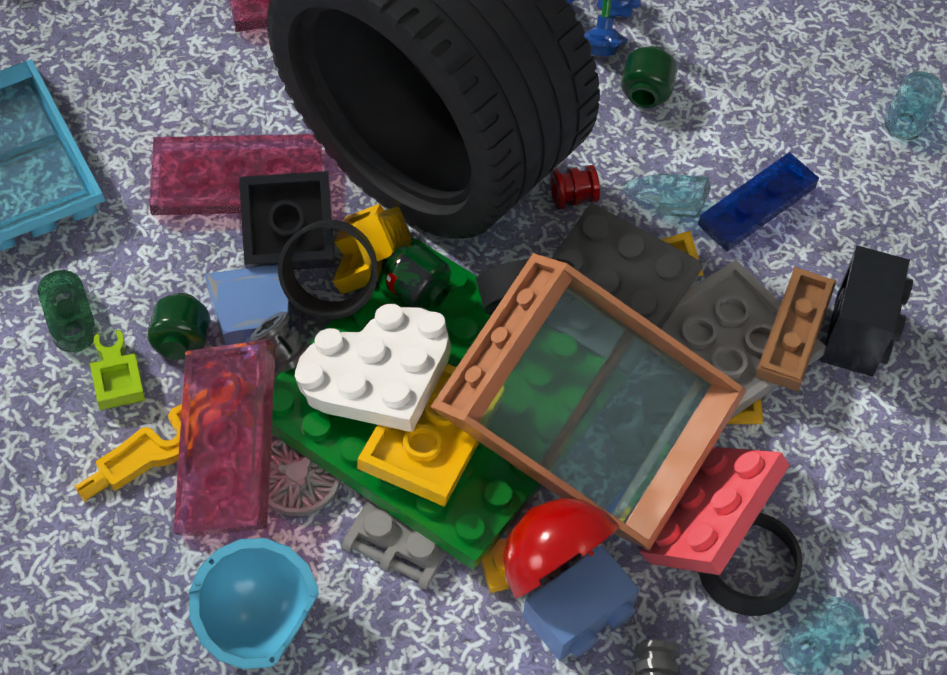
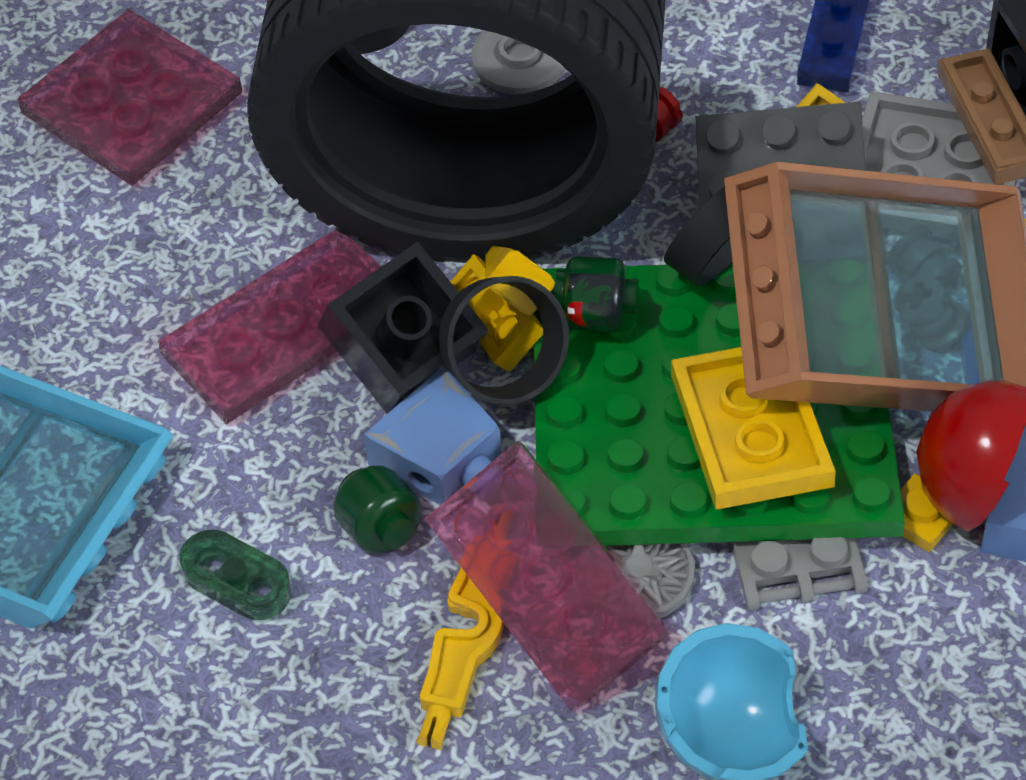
camera: 30 degrees left, 5 degrees down
lime plate [90,329,146,411] -> none
dark grey bush [250,311,309,373] -> none
white plate [295,304,451,432] -> none
clear light blue plate [622,174,711,218] -> none

